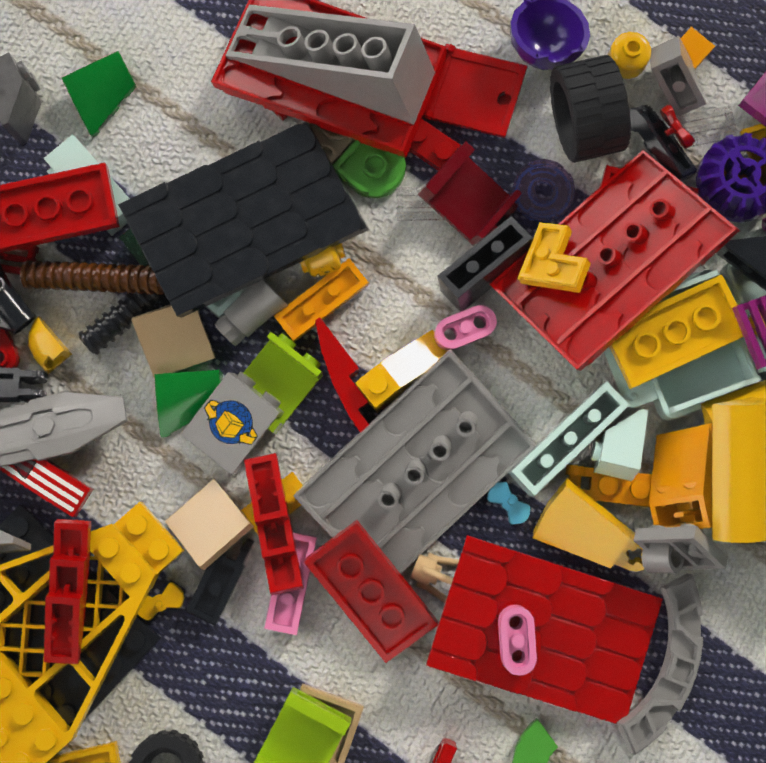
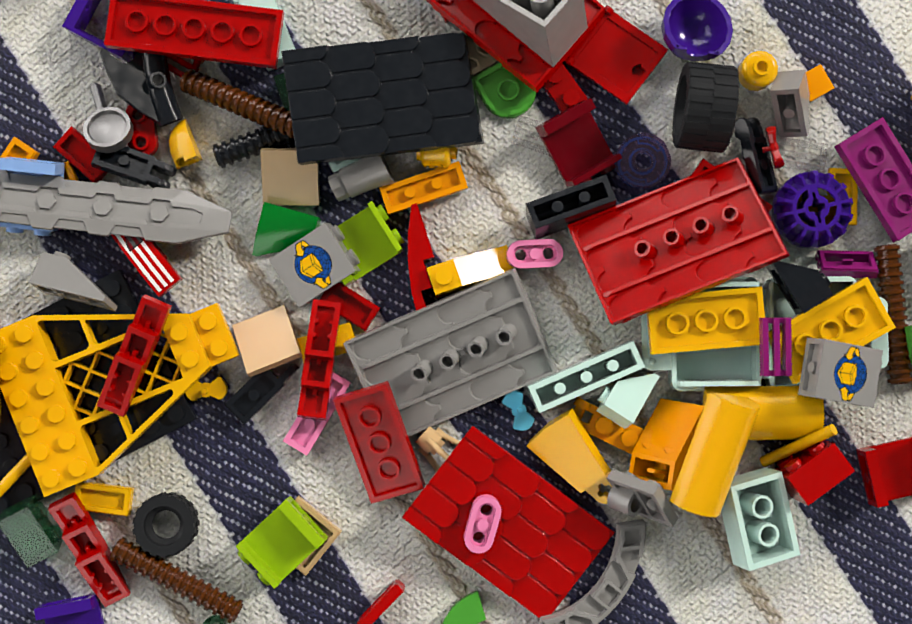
camera: 25 degrees right, 5 degrees up
yellow tile [517,222,591,293] -> none
none -> red tile [319,282,381,332]

